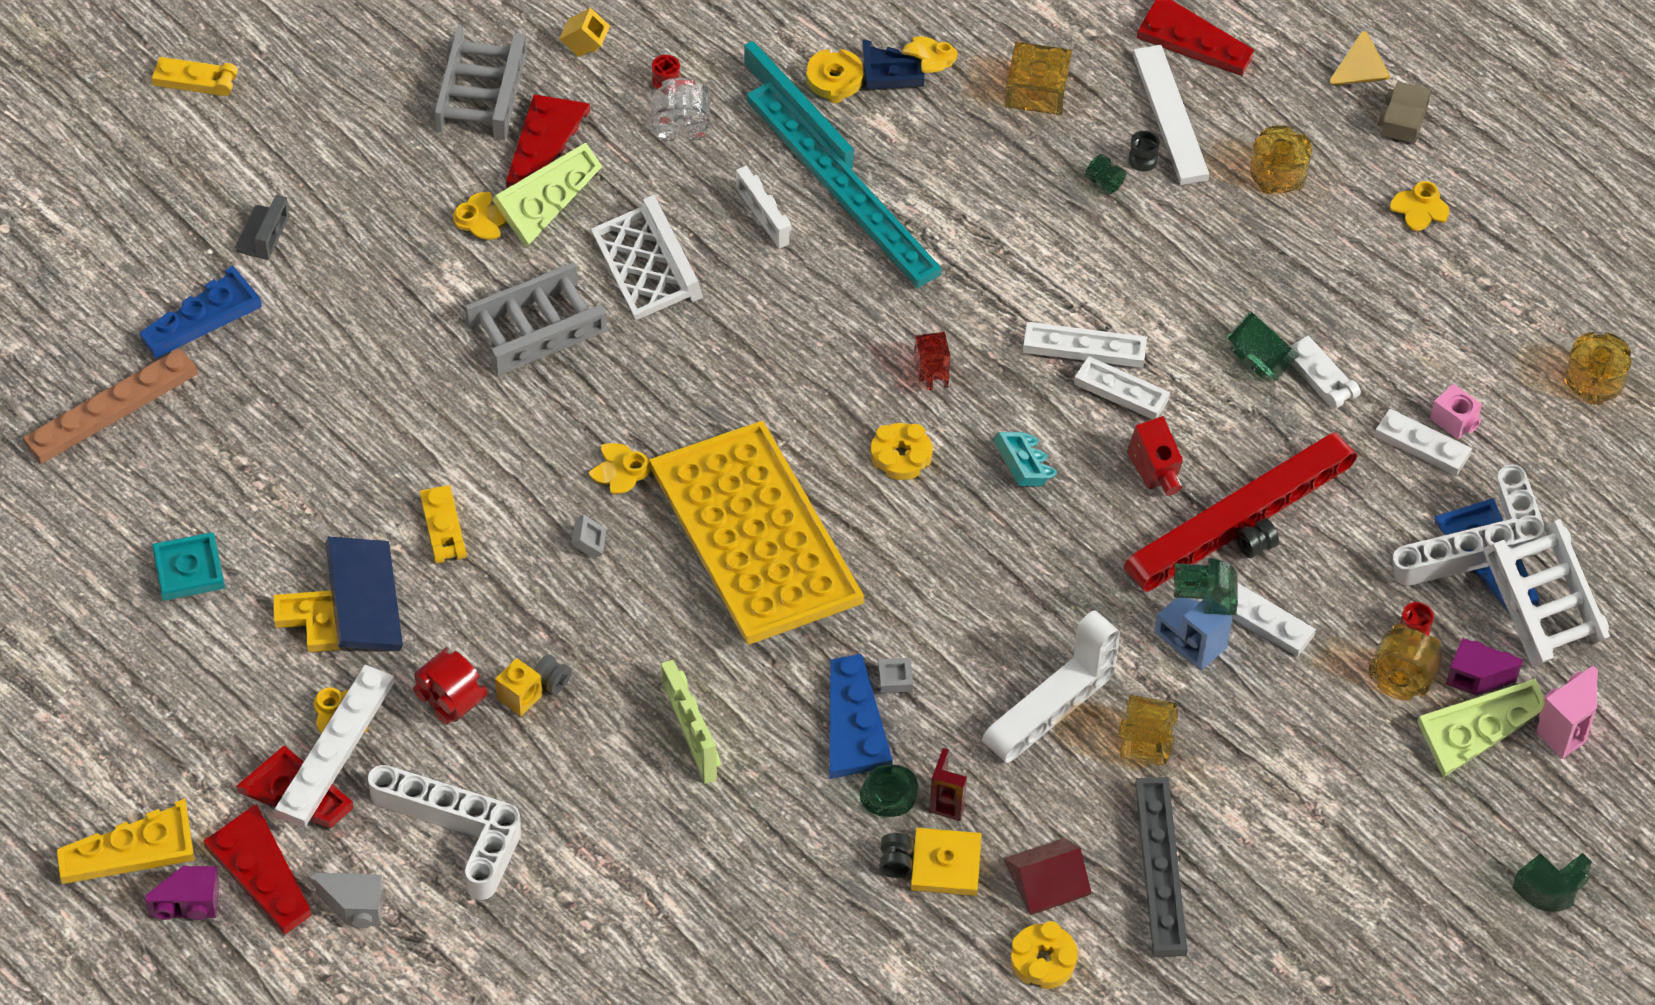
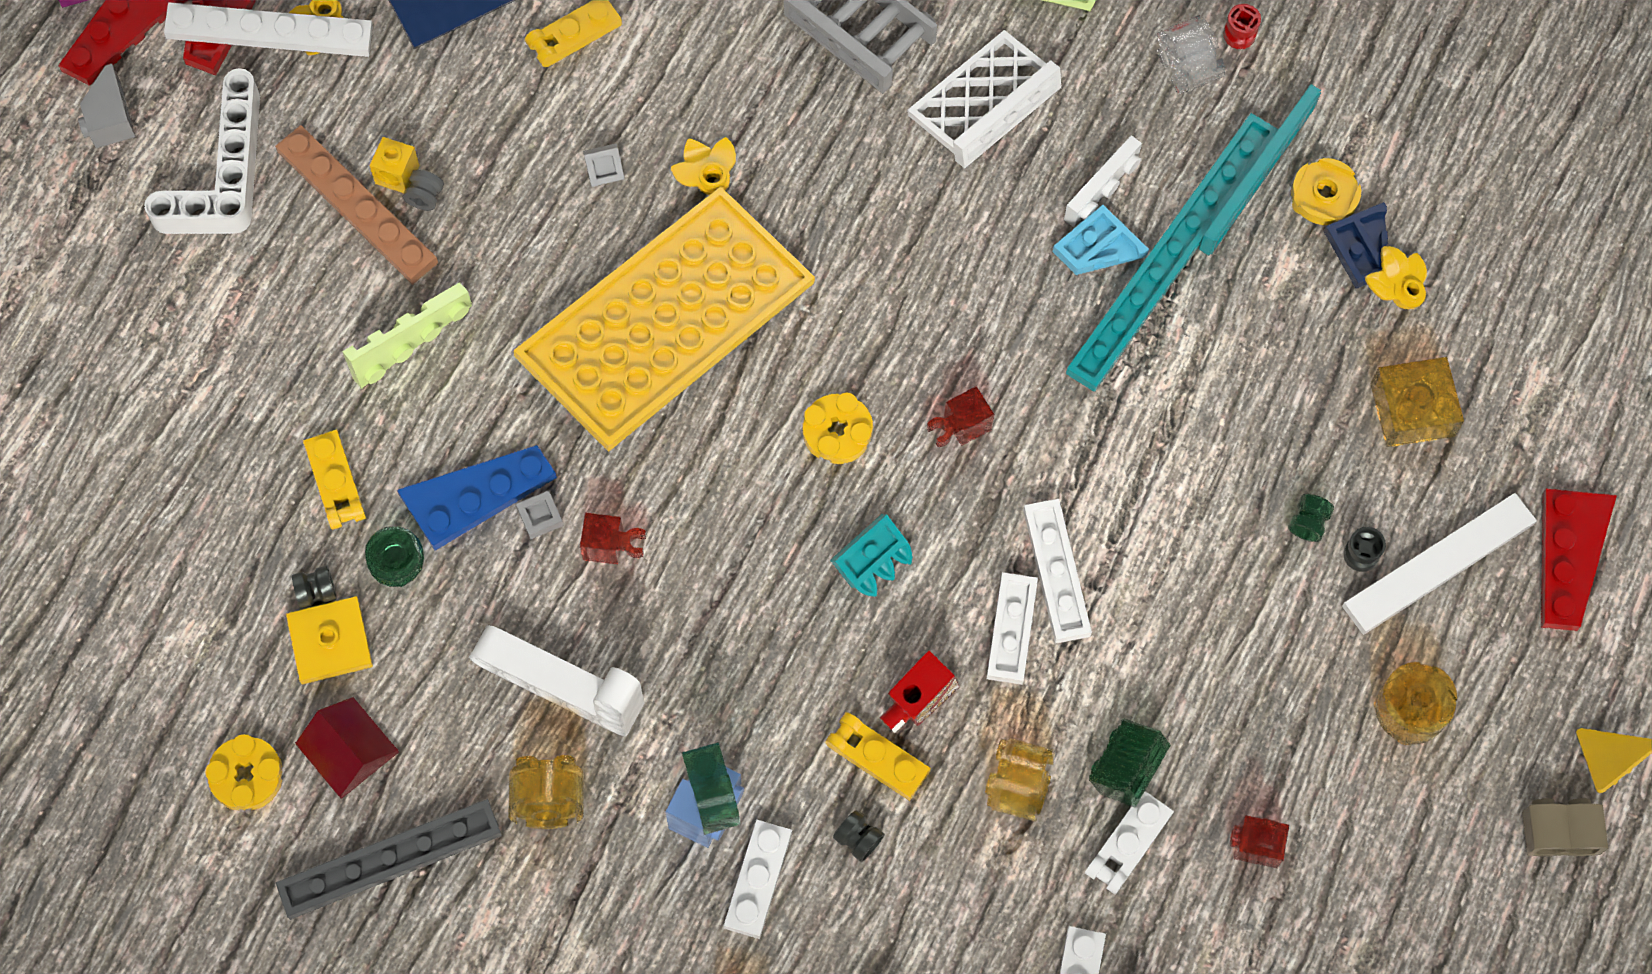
camera: 70 degrees right, 15 degrees up
red brick [413,647,487,725] -> none
dark red panel [929,748,967,821] -> none
red beam [1123,432,1358,592] -> none
yellow plate [1390,181,1450,231] -> none
none -> nougat plate [275,125,438,285]
none -> yellow plate [303,429,366,530]
none -> clear red brick [580,513,647,565]
none -> yellow plate [825,712,931,801]
none -> clear yellow brick [985,738,1055,822]
none -> medium azure wing [1052,205,1149,275]
none -> clear red brick [1230,815,1289,869]

